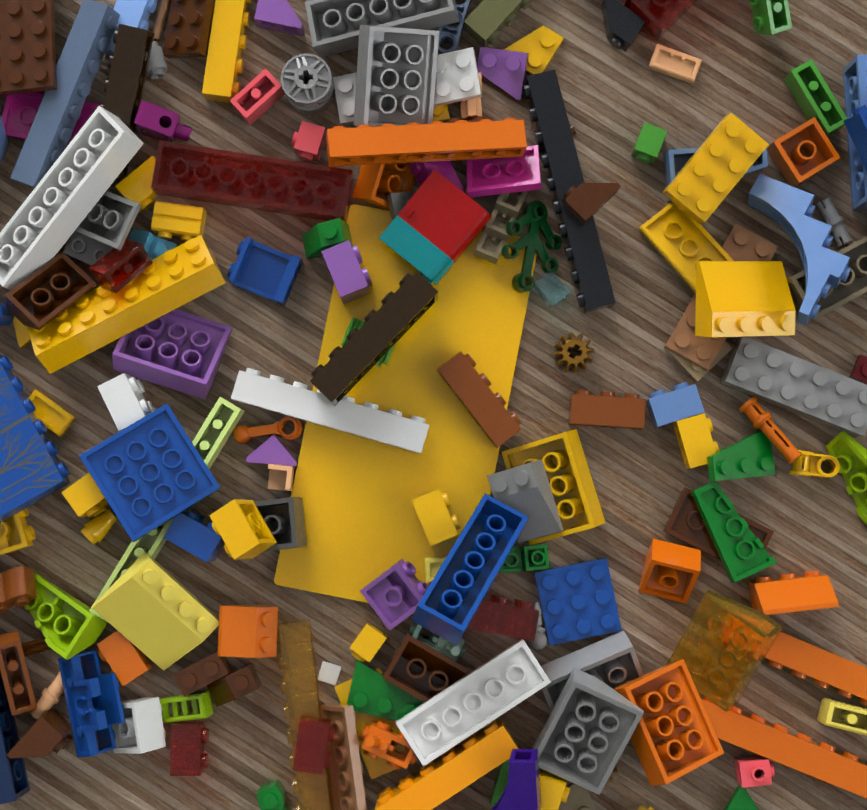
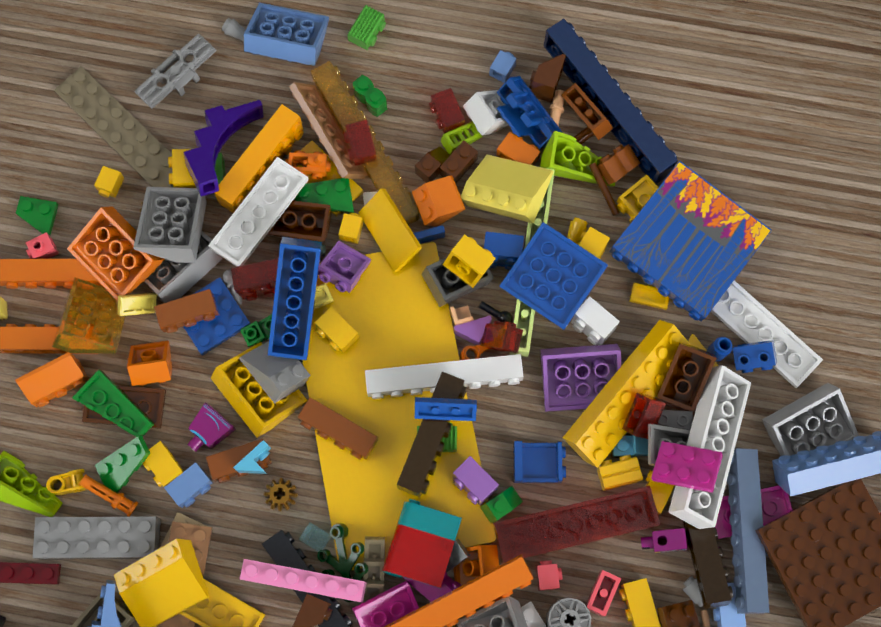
camera: 160 degrees right, 10 degrees down
none -> light yellow plate [117,293,157,316]
none -> dark orange brick [154,289,219,333]
none -> magenta torso [187,402,236,452]
none -> medium azure slope [233,440,271,474]
none -> bright pink brick [240,559,367,603]
none -> yellow tile [358,188,422,272]
none -> blue tile [413,225,445,244]
none -> blue plate [415,397,477,421]
none -> black bar [478,301,512,326]
none -> clear red brick [481,321,523,353]
none -> medium blue brick [489,50,517,83]
none -> reddish brown bar [589,162,620,216]
none -> dark pink plate [651,441,723,493]

